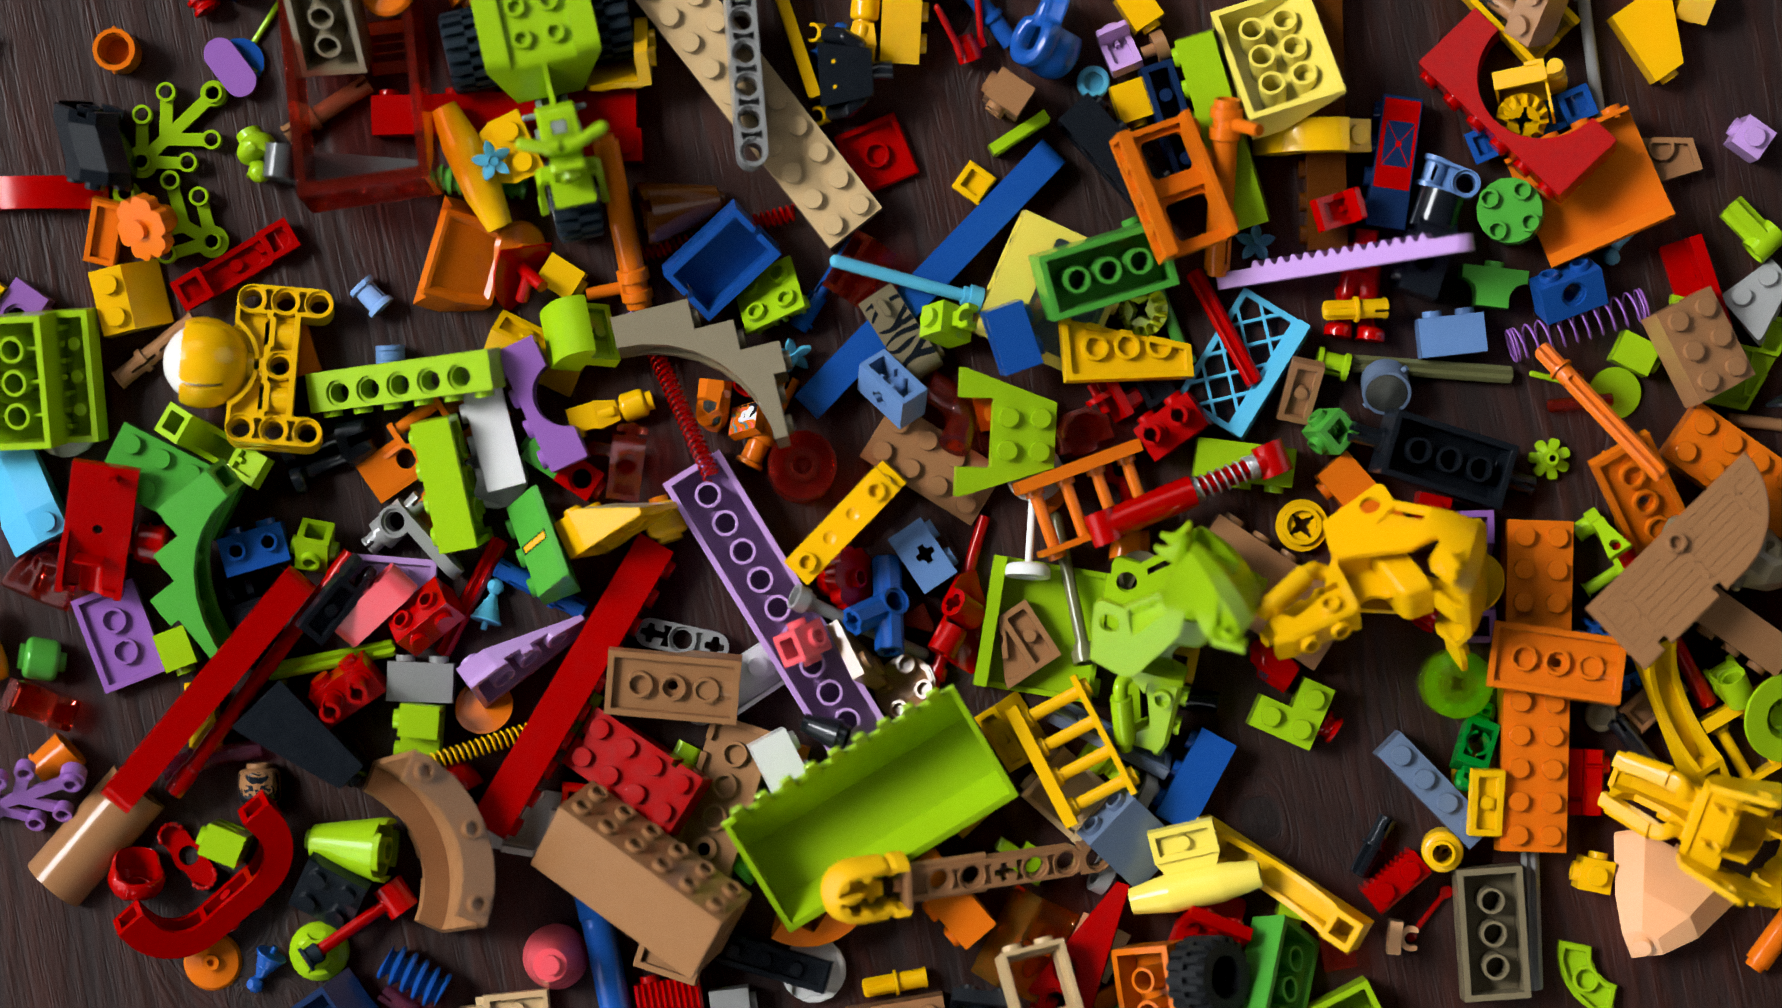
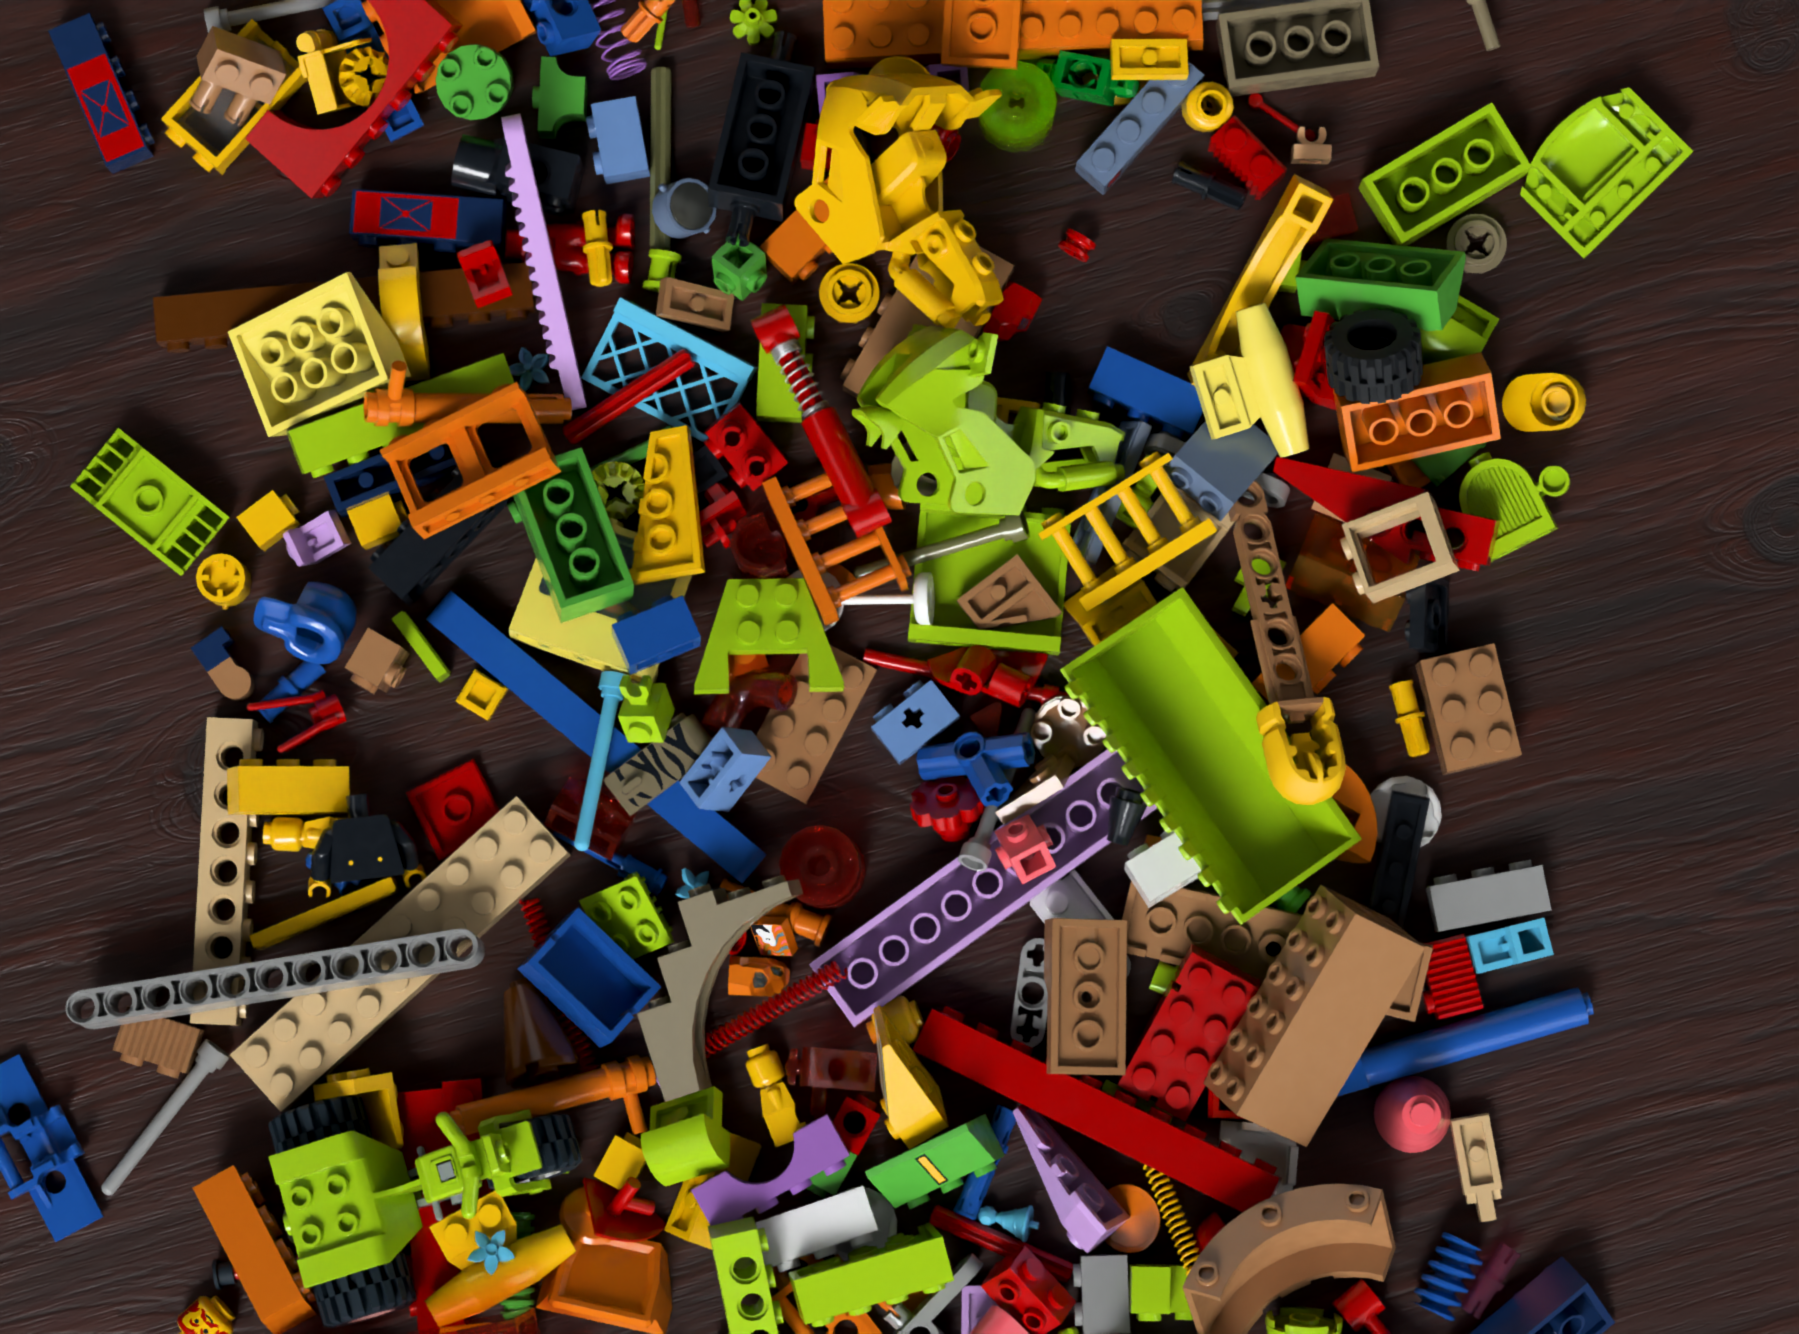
camera: 90 degrees left, 5 degrees down
yellow fence [784,459,907,585] -> none
medium azure tile [1077,66,1110,97] -> none
medium nougat tile [1140,29,1173,62] -> none
lime brick [1245,676,1336,751] -> none
medium blue piece [1414,153,1481,201] -> none

